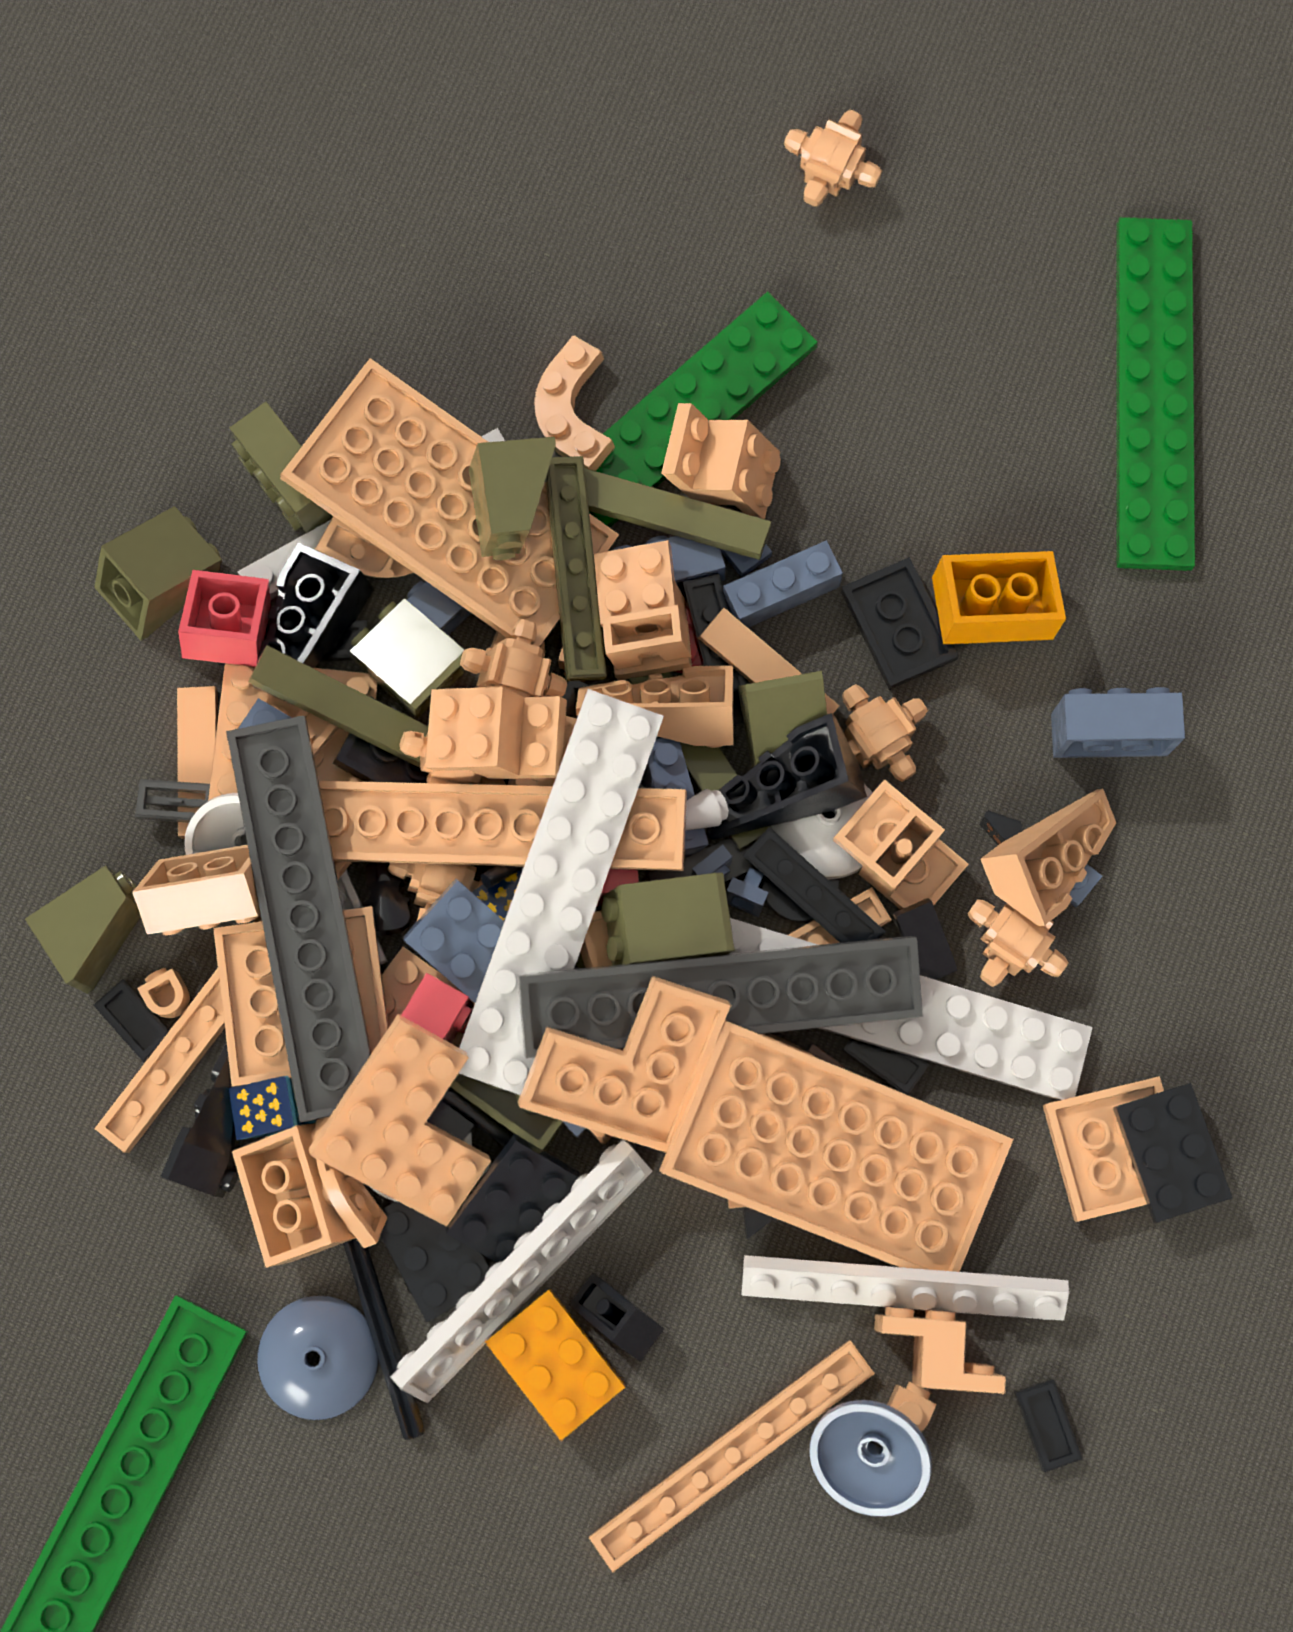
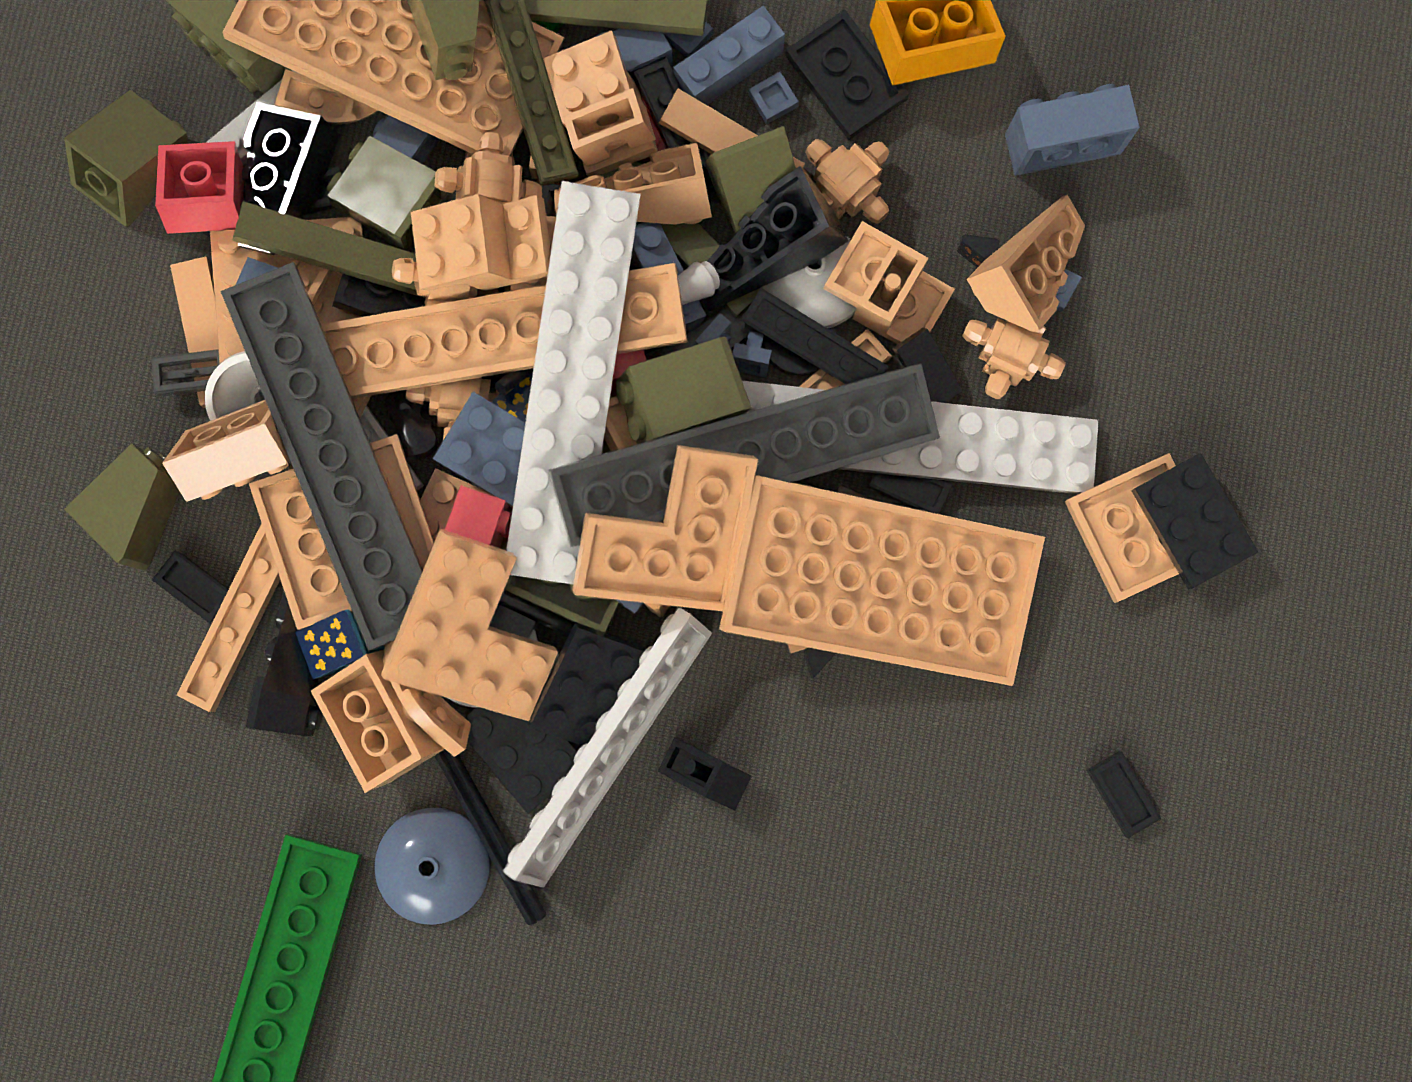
camera: 10 degrees left, 5 degrees up
light nougat plate [137,968,190,1018] -> none
light orange brick [485,1289,626,1441] -> none
light nougat tile [589,1340,875,1572] -> none
white plate [741,1255,1069,1321] -> none
sand blue dish [810,1400,932,1516] -> none
light nougat bracket [874,1307,1005,1394] -> none
light nougat plate [887,1382,937,1432] -> none
none -> sand blue plate [748,72,799,125]

